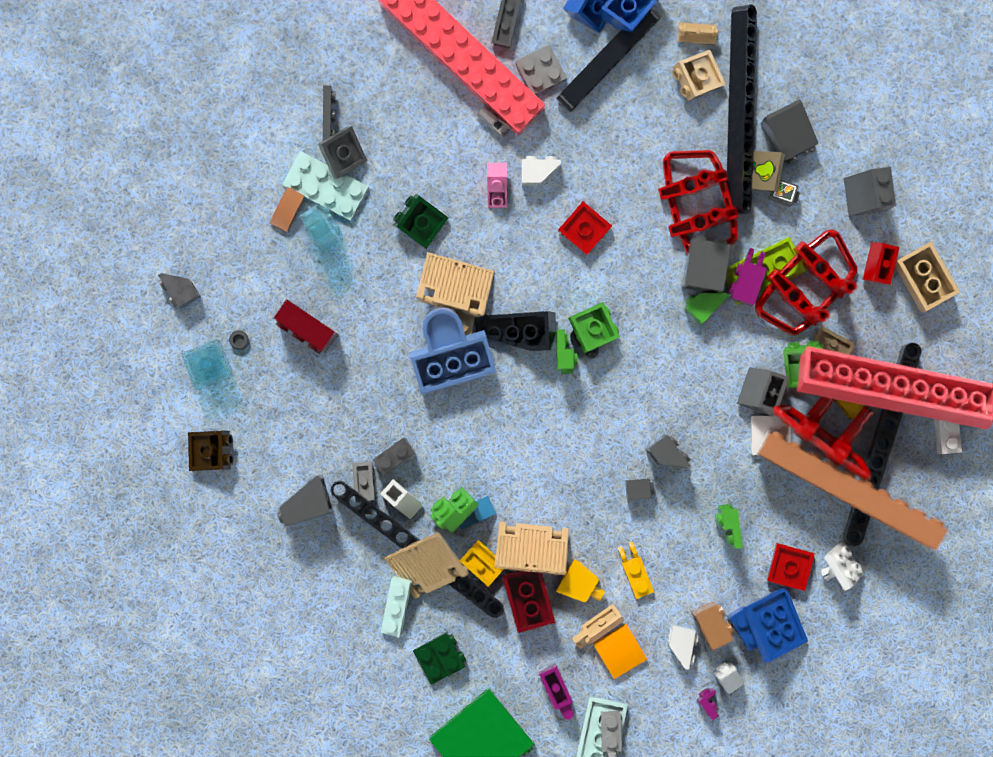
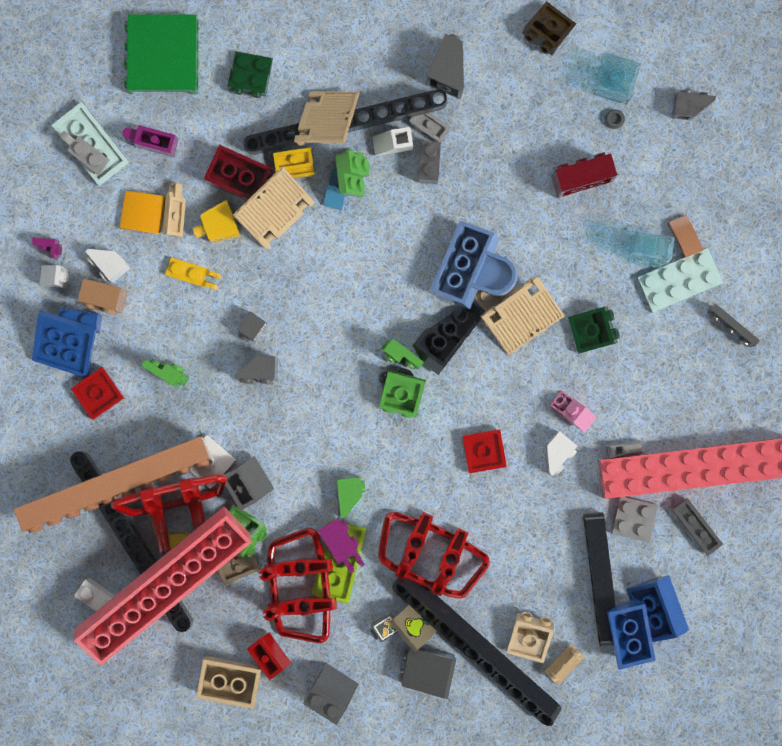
camera: 130 degrees right, 0 degrees up
dark grey plate [318,126,368,179] -> none
light aqua plate [381,576,412,638] -> none
dark grey slope [681,236,731,293] -> none
white plate [821,541,864,591] -> none

